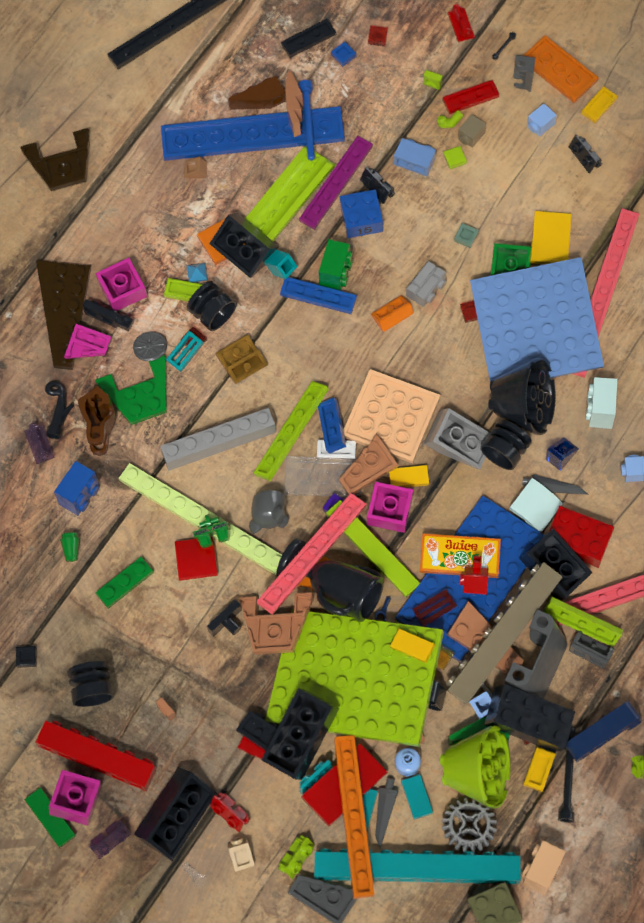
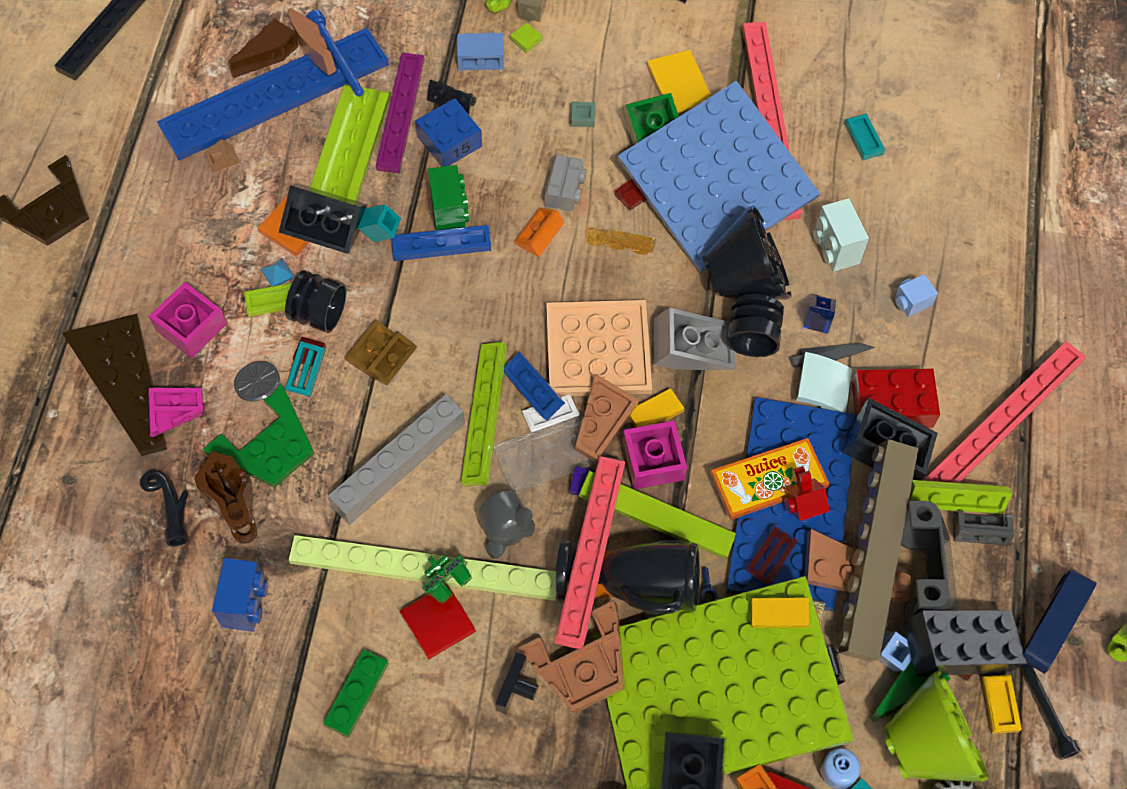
camera: 30 degrees left, 5 degrees down
clear purple hinge [24,423,55,464] -> none
green cone [60,533,79,562] -> none
black hinge [83,299,134,332] -> none
none -> clear yellow hinge [587,227,656,255]

